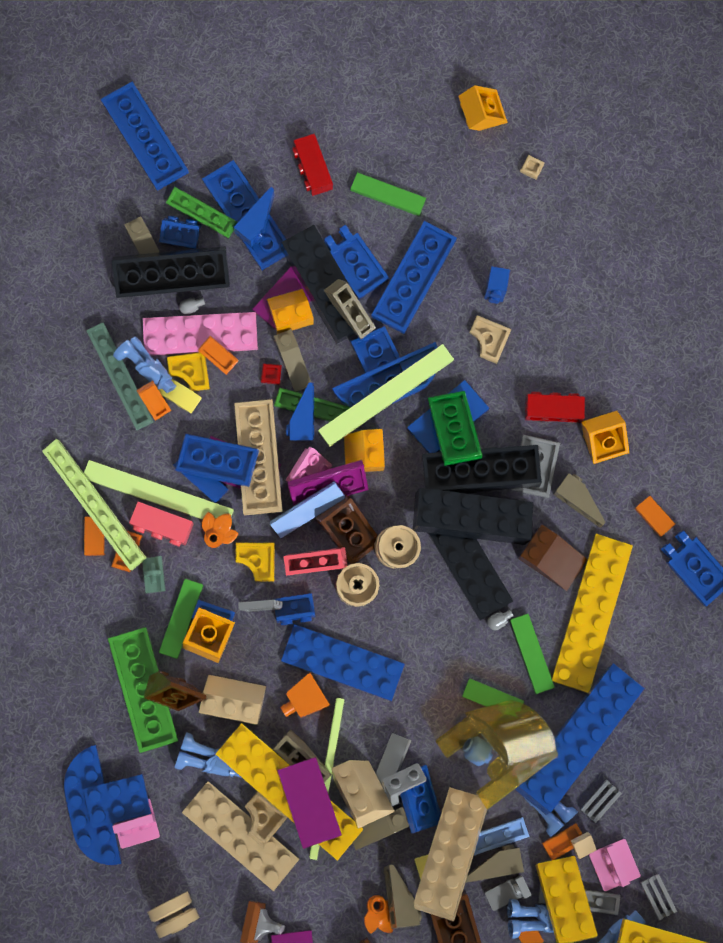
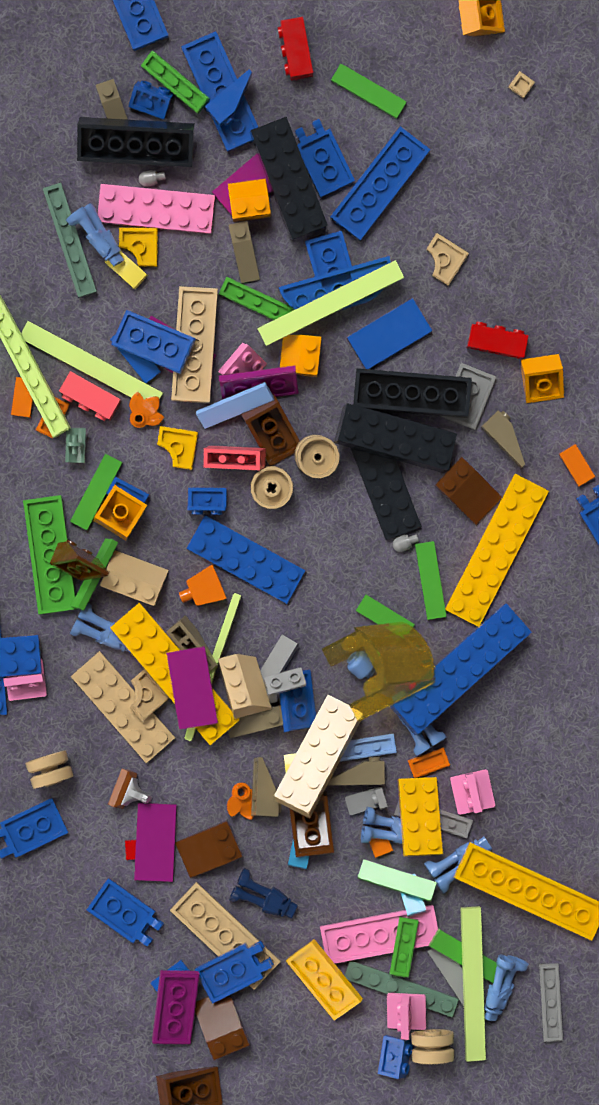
camera: 15 degrees right, 10 degrees up
orange tile [136,380,171,421] -> none
orange tile [198,335,239,375] -> none
light grey tile [238,600,282,612] -> none
red tile [261,363,282,385] -> none
blue slope [286,382,314,440] -> none
dark tan slope [324,279,376,339] -> none
green tile [428,391,482,466] -> none
blue brick [484,266,510,304] -> none
tan tile [571,832,596,859] -> none
light grey tile [580,780,622,823] -> none
light grey tile [640,874,677,921] -> none
none -> bright green tile [71,538,118,610]

